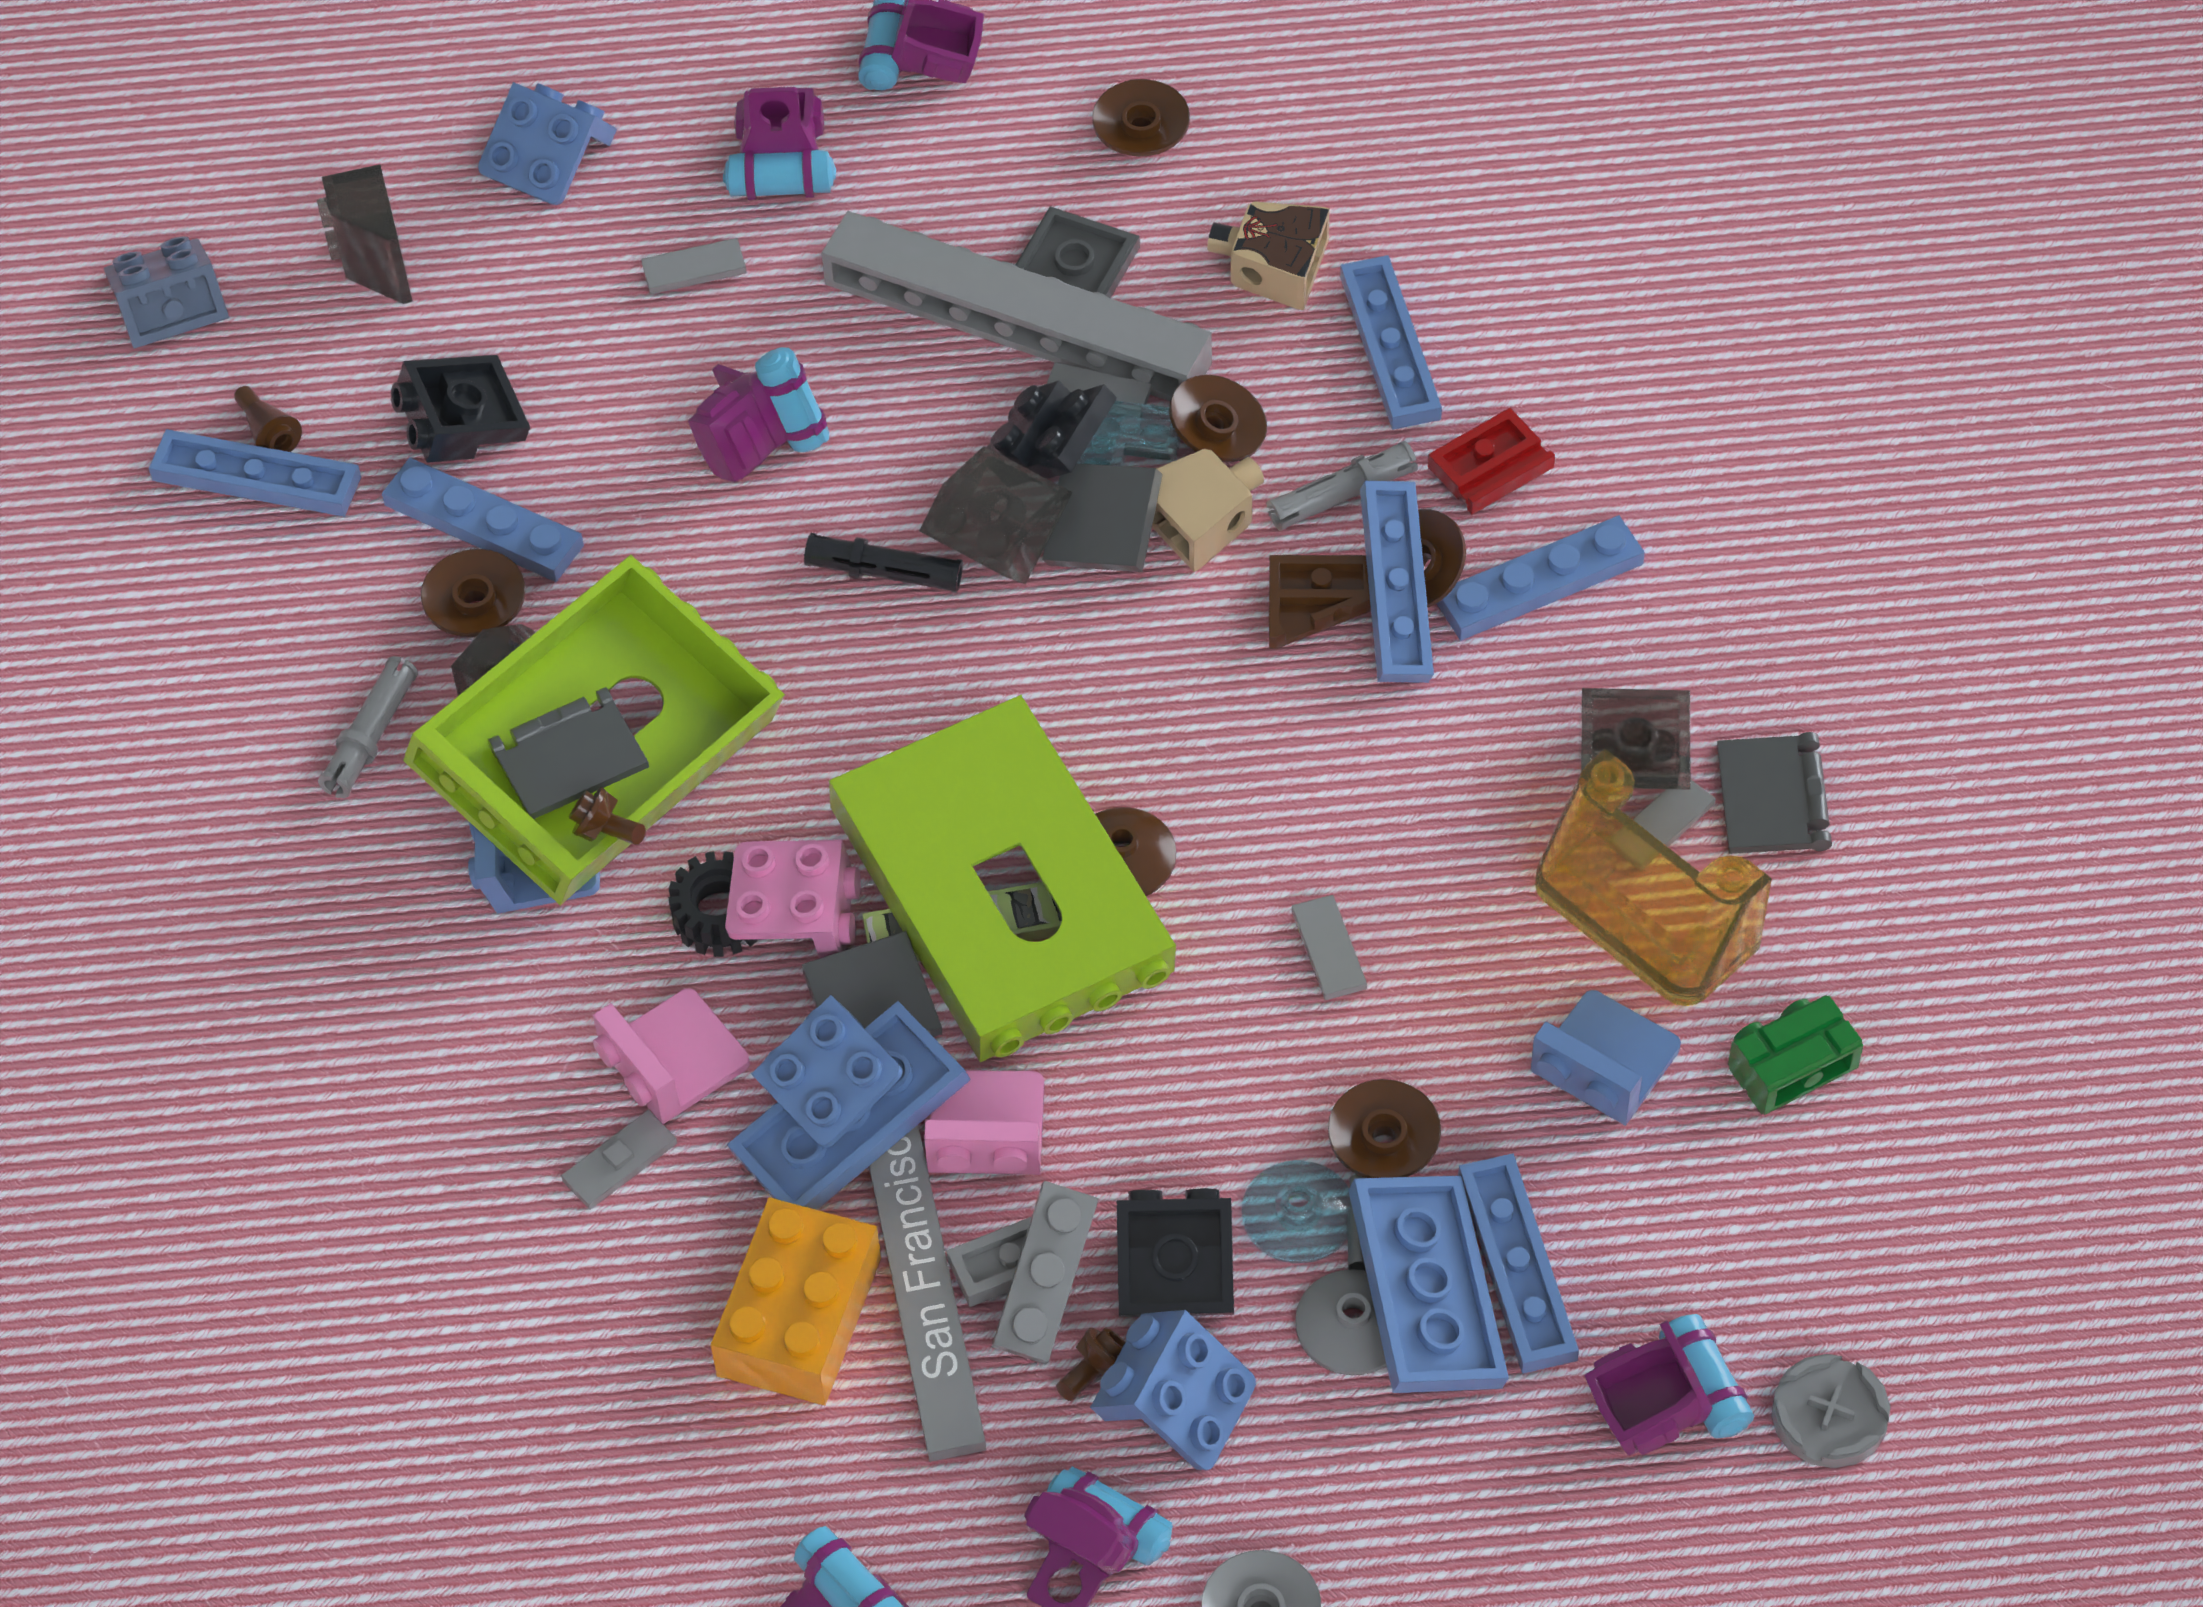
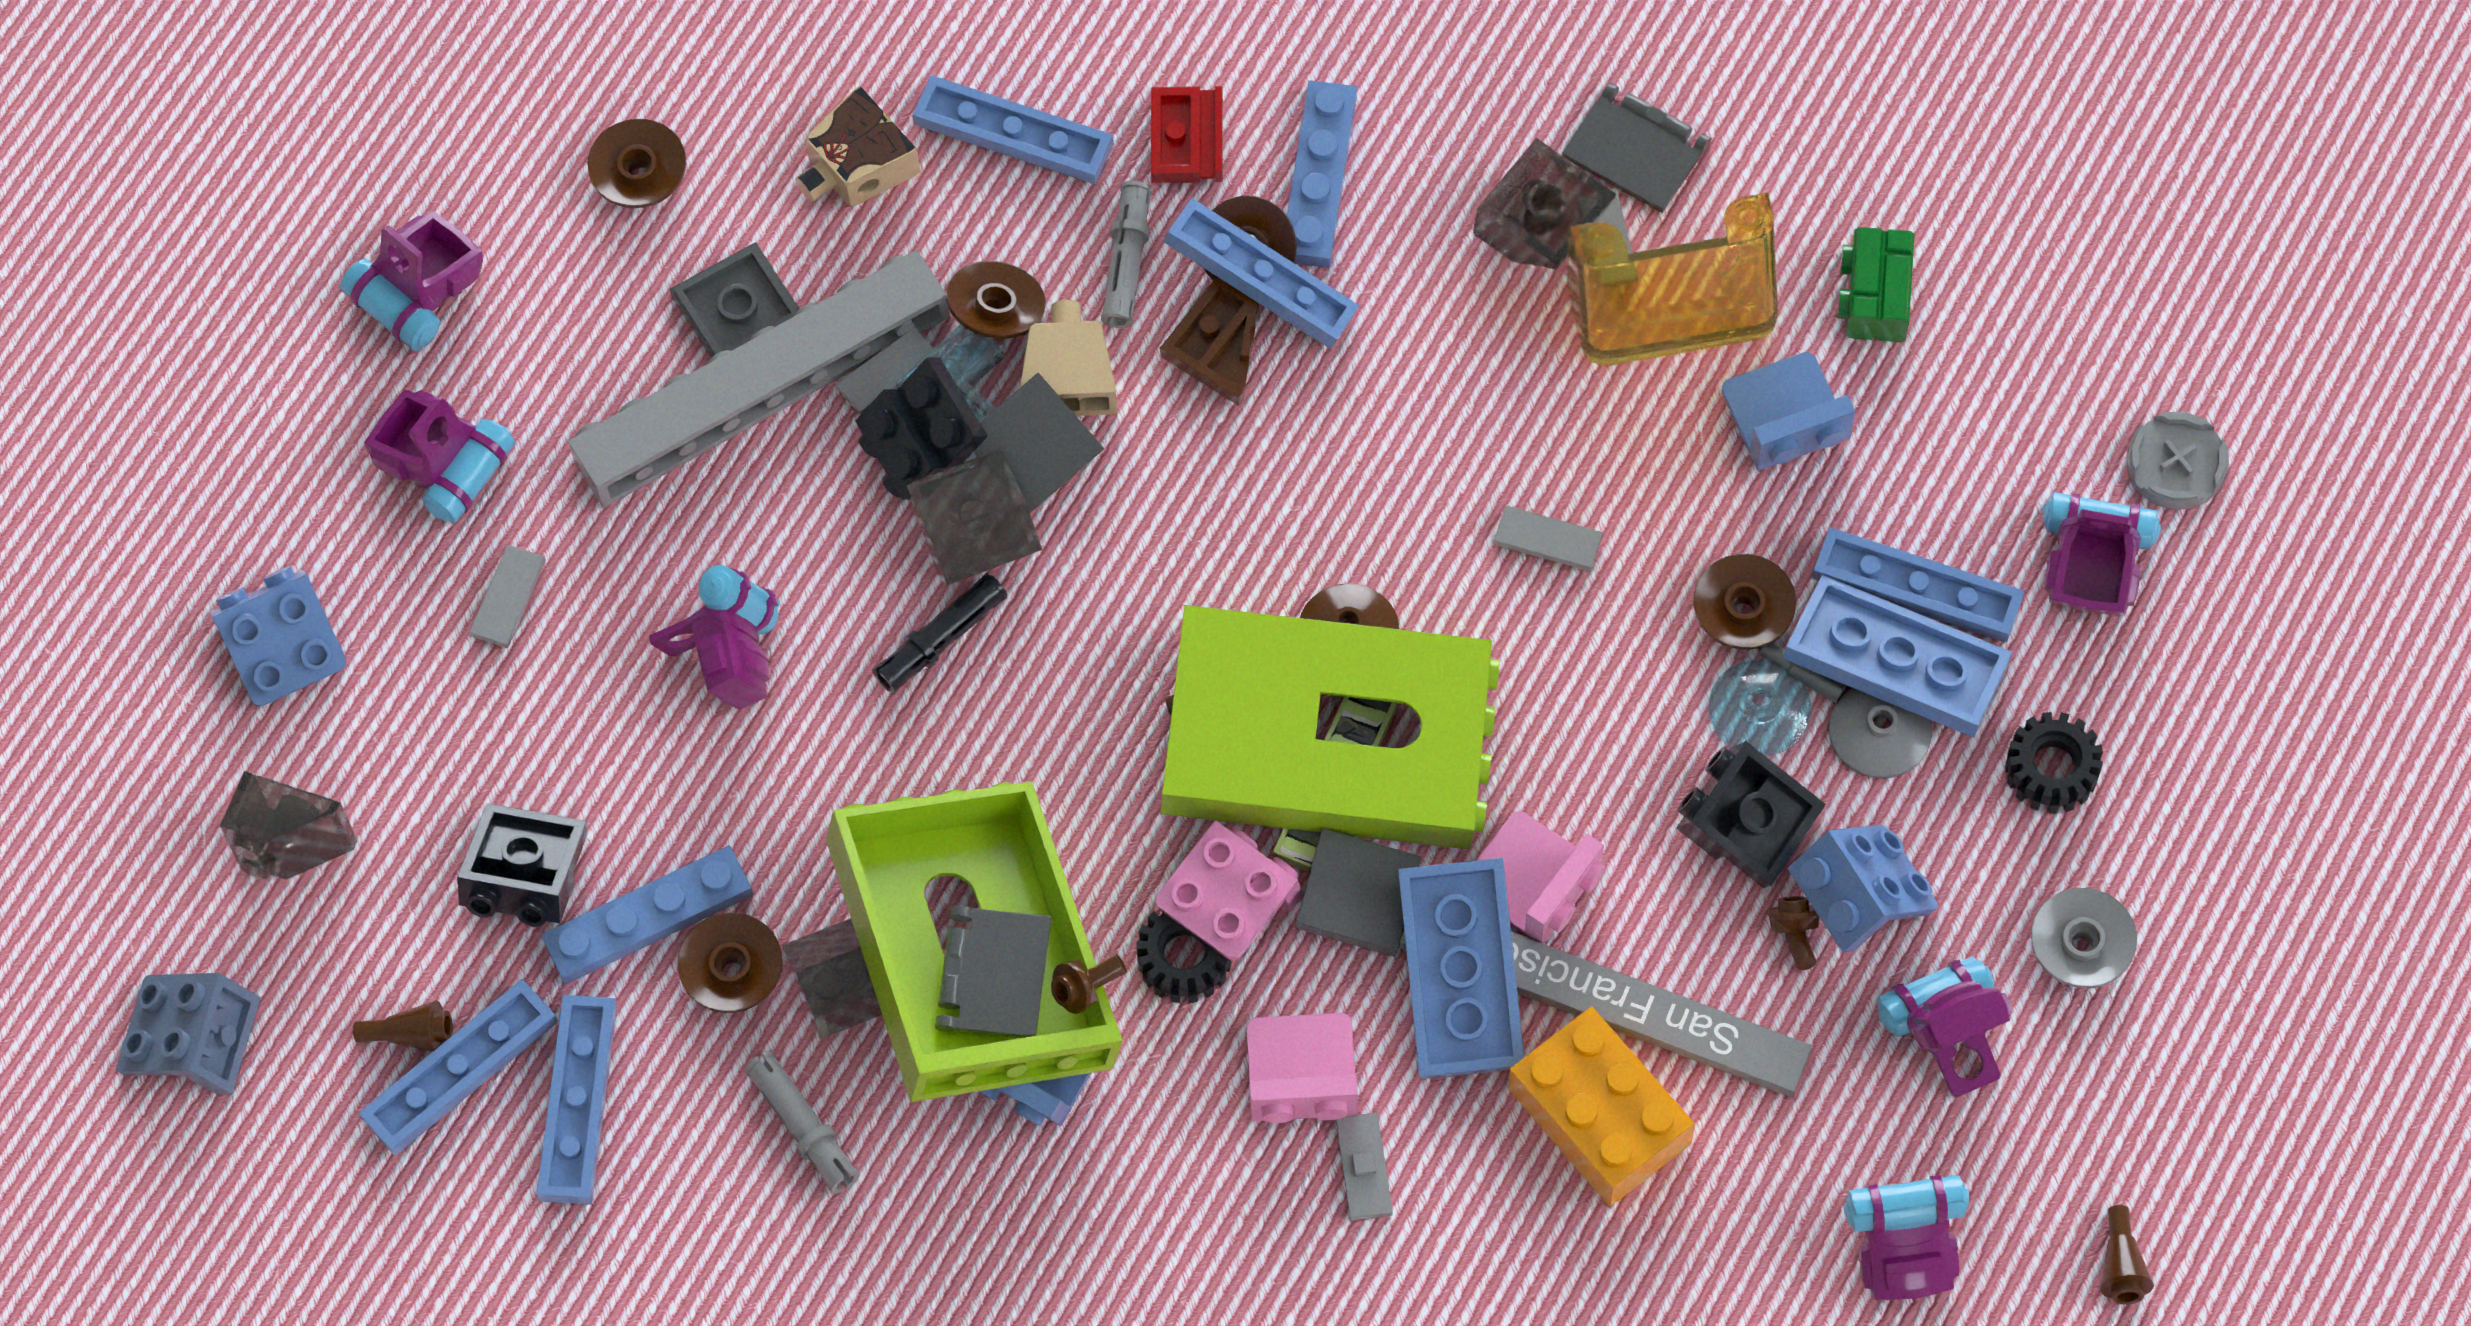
camera: 55 degrees left, 10 degrees up
medium blue bracket [751,995,902,1147] -> none
light grey plate [946,1217,1031,1307] -> none
light grey plate [991,1181,1099,1365] -> none
none -> medium blue plate [536,995,617,1205]
none -> black tyre [2005,712,2103,814]

